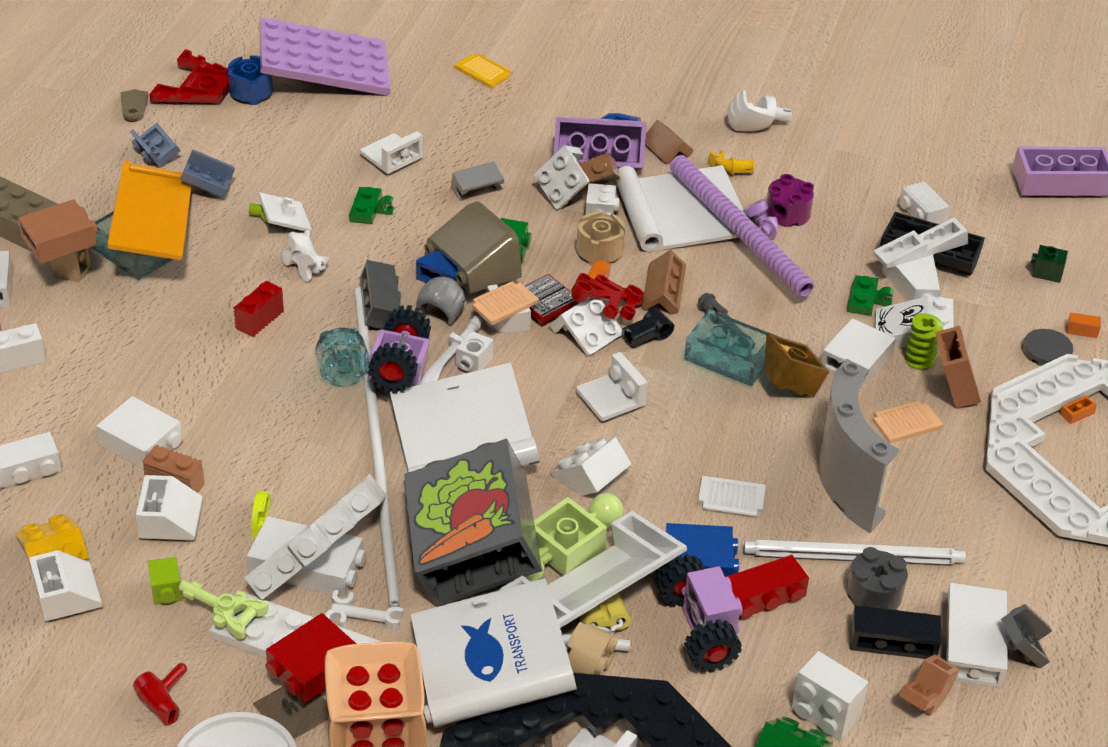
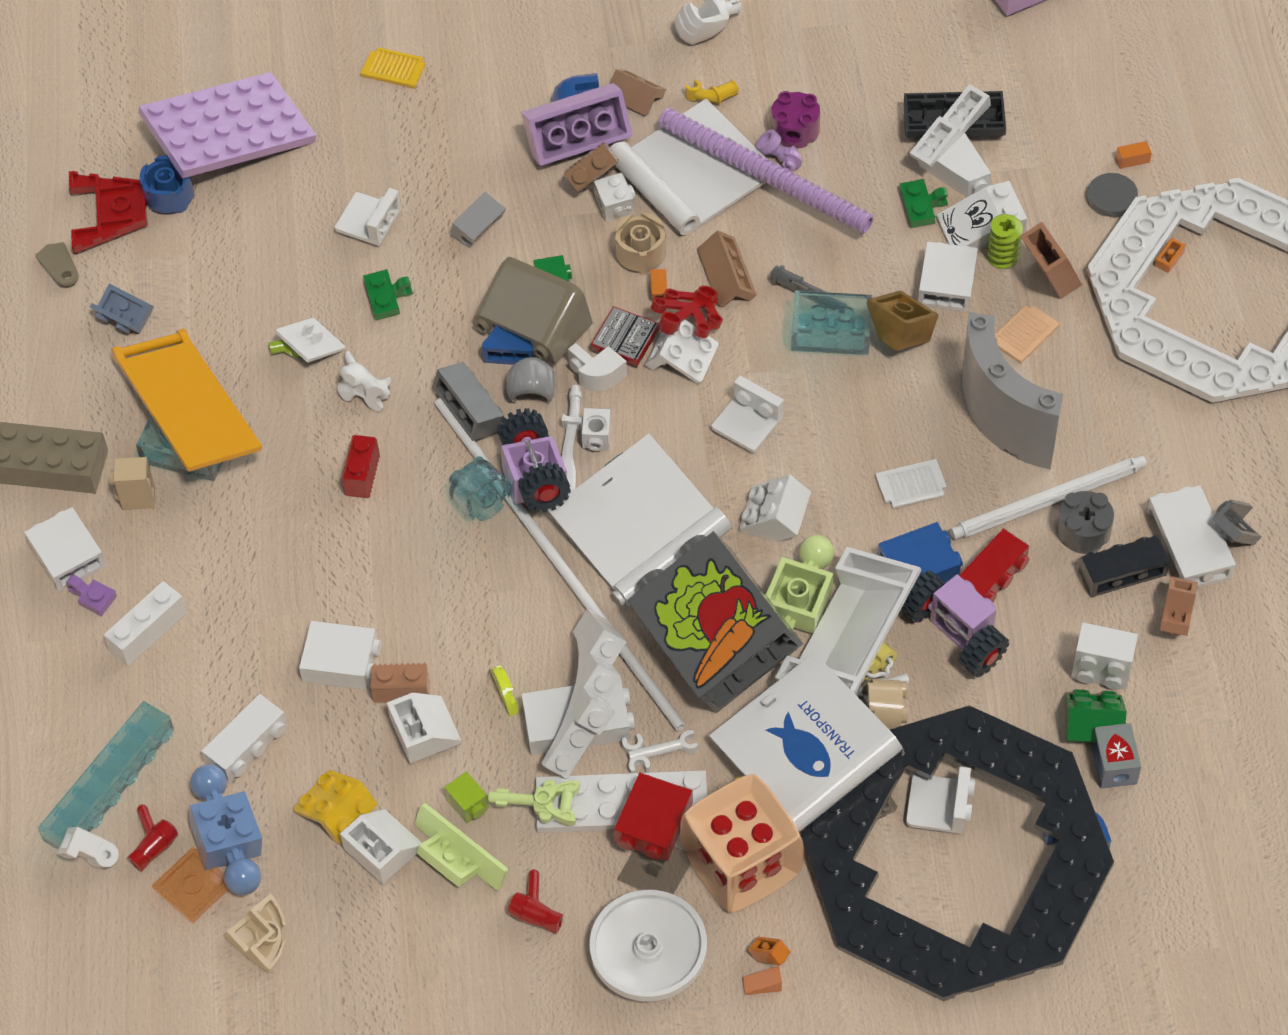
camera: 20 degrees left, 15 degrees up
nougat brick [18,199,98,264] -> none
sand blue bracket [180,150,235,198] -> none
light nougat window [472,281,539,325] -> none
white bracket [534,145,589,210] -> none
black piece [622,308,675,347] -> none
white brick [899,181,951,224] -> none
dark green brick [1030,245,1068,283] -> none
none -> yellowish green bracket [415,803,508,891]

